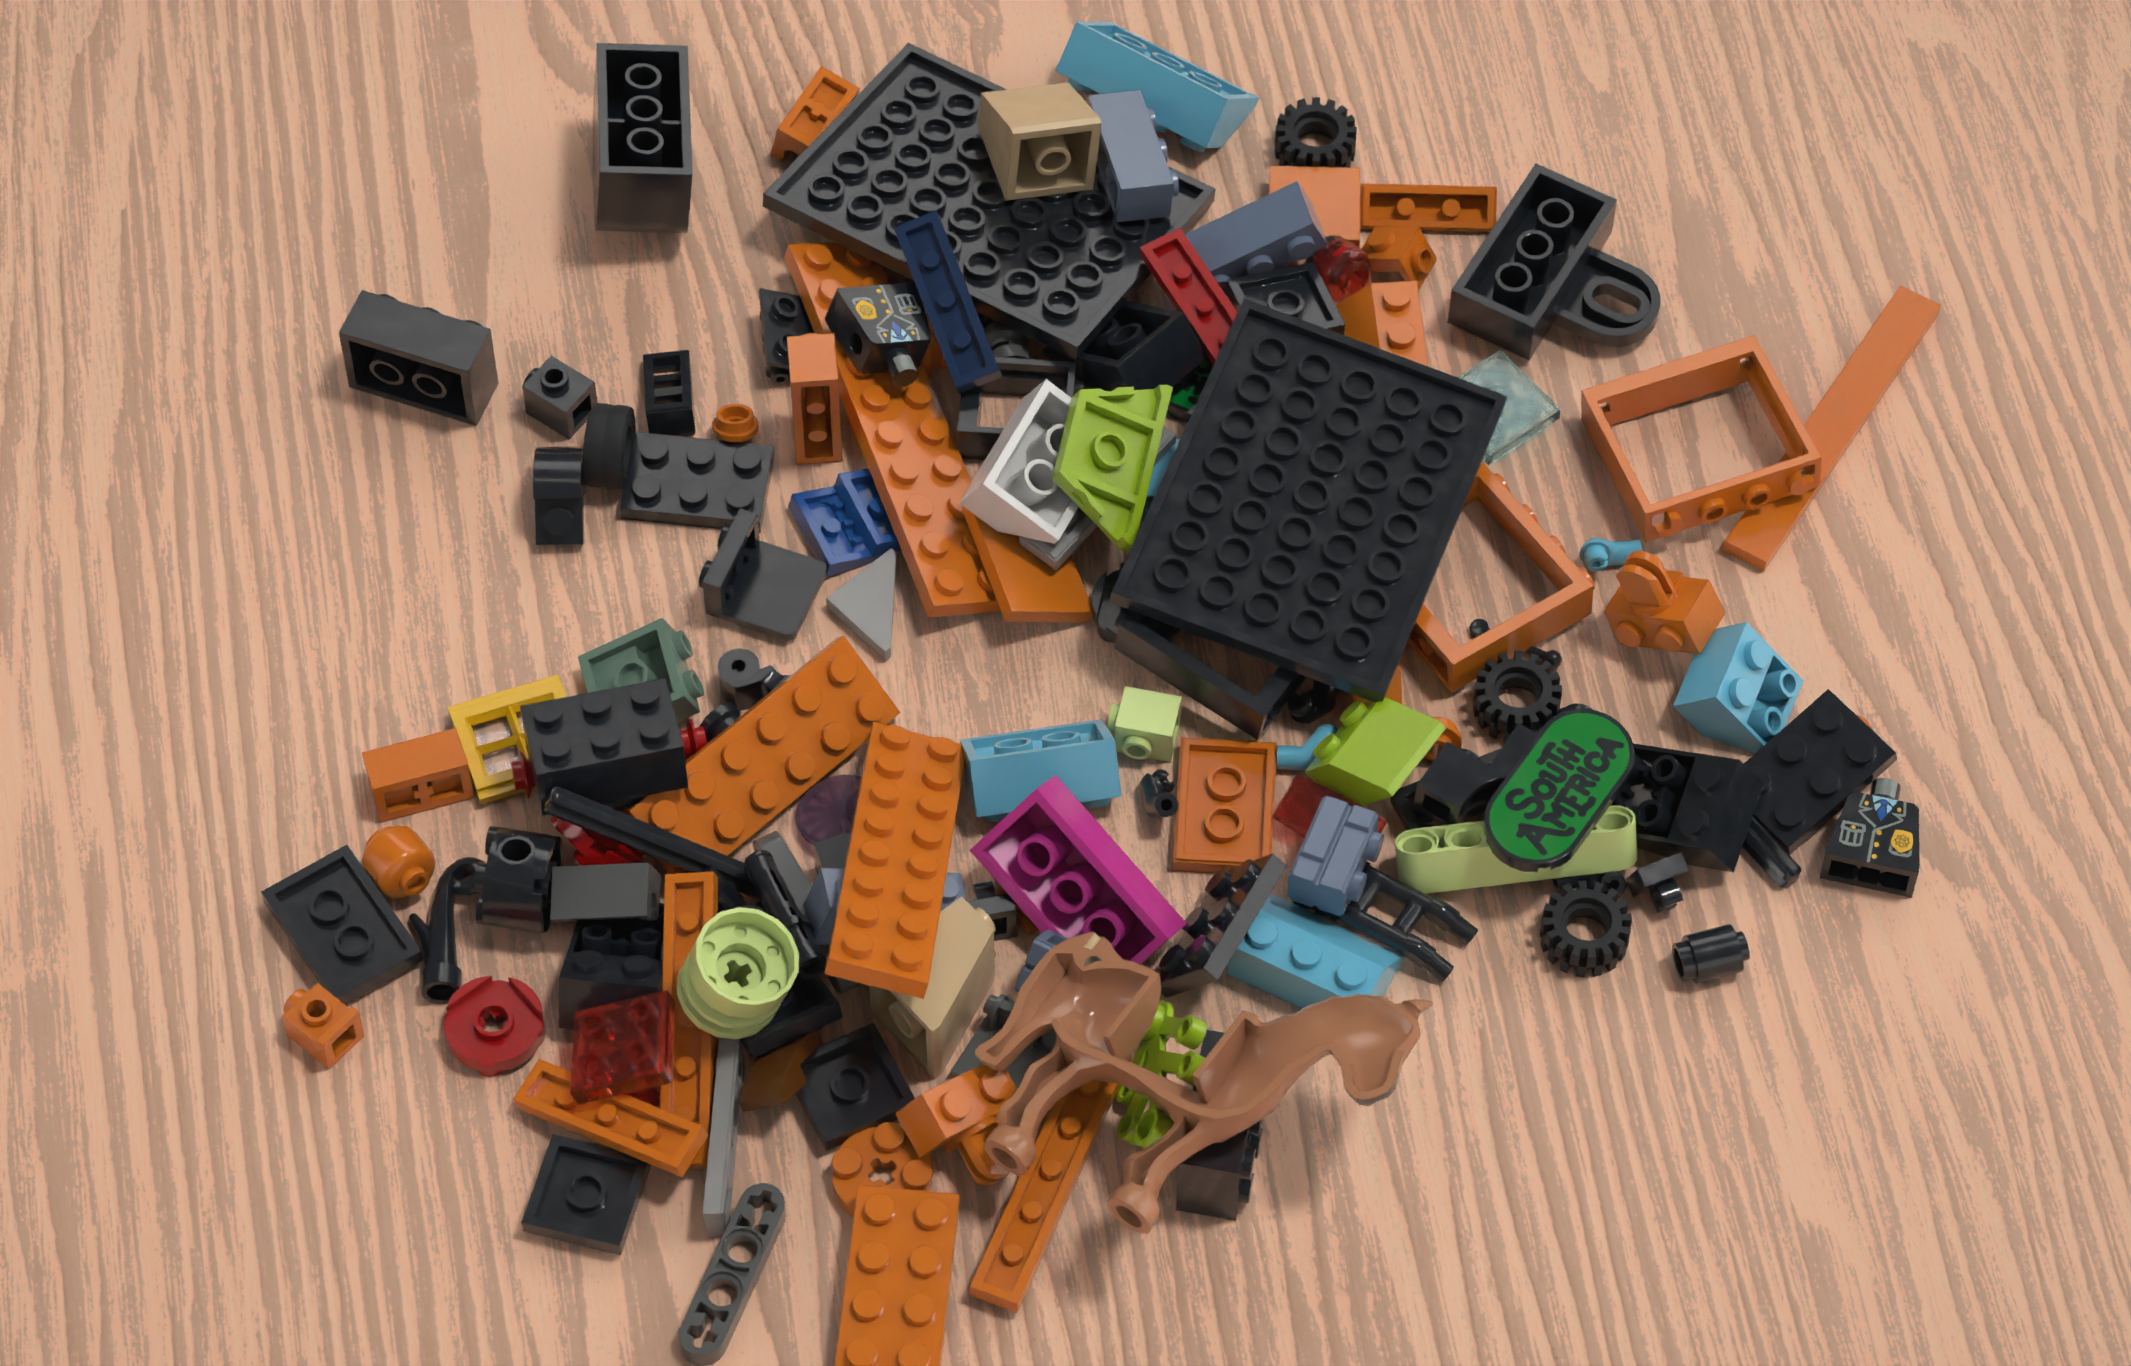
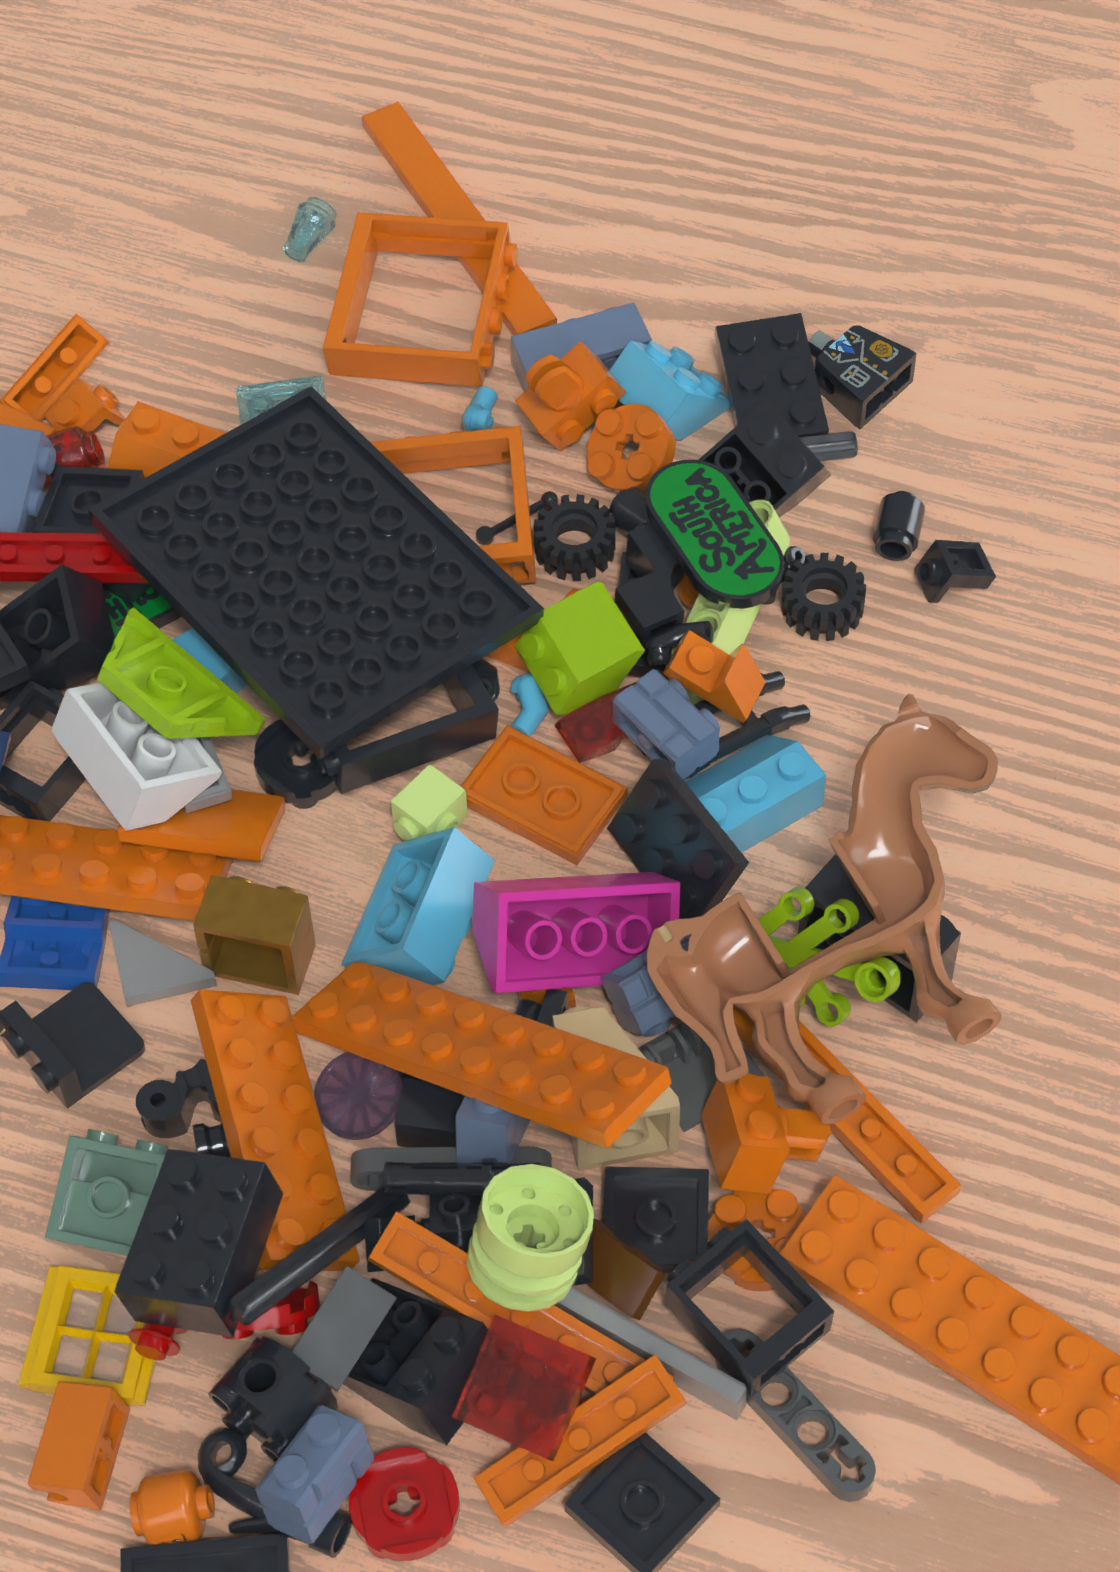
camera: 60 degrees left, 0 degrees up
black arm [1139,769,1178,818] -> none
black brick [1447,163,1660,360] -> none
black tile [1626,852,1689,913] -> none
none -> pearl gold piece [193,875,316,995]
none -> sand blue brick [255,1405,375,1544]
none -> clear light blue cone [283,197,337,262]
none -> sand blue brick [511,303,652,392]
none -> orange plate [587,404,675,493]
none -> black arm [644,621,713,666]
none -> orange slope [663,630,766,723]
none -> black window [665,1219,834,1397]
none -> black bracket [914,540,996,603]

